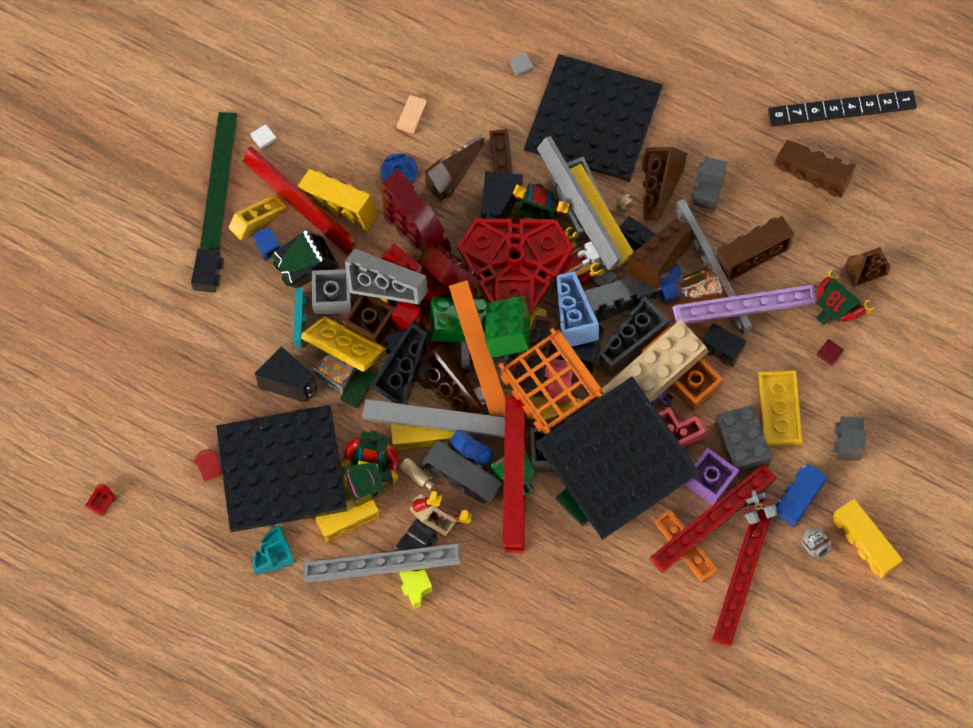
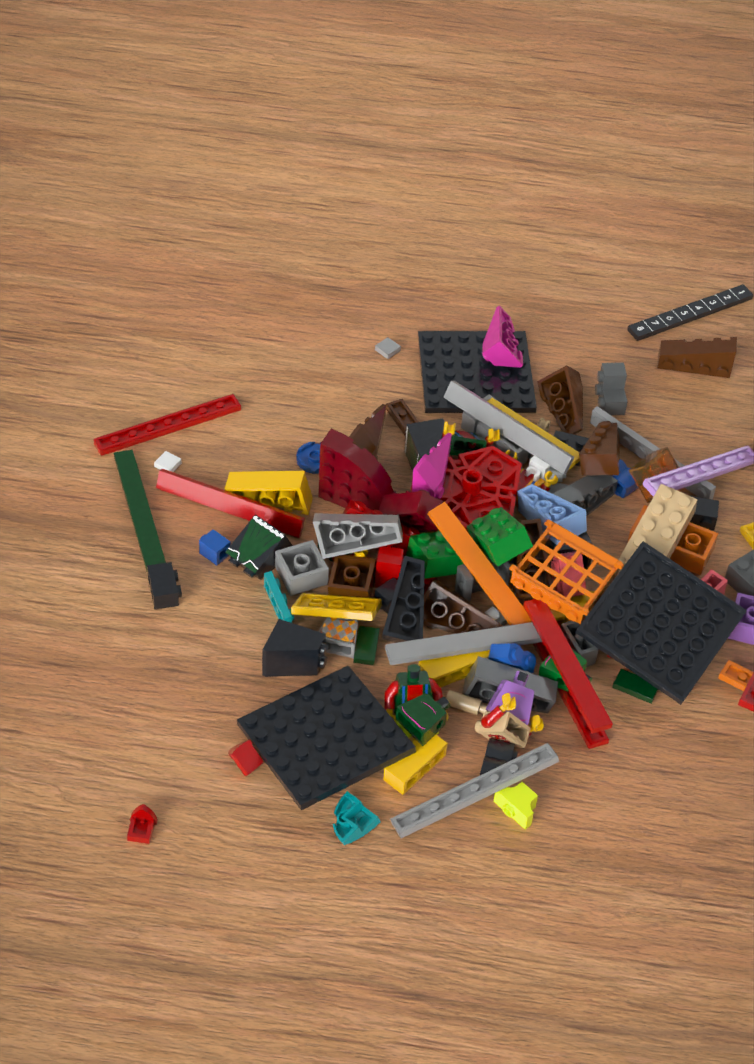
camera: 25 degrees left, 20 degrees down
yellow slope [229,194,287,240] -> none
light nougat tile [397,95,427,134] -> none
dark grey wedge [599,296,670,376] -> none
reddish brown brick [716,216,794,281] -> none
none -> red tile [93,394,241,456]
none -> dark pink wedge [412,432,452,499]
none -> dark pink wedge [482,305,523,368]
none -> medium lavender torso [486,671,534,725]

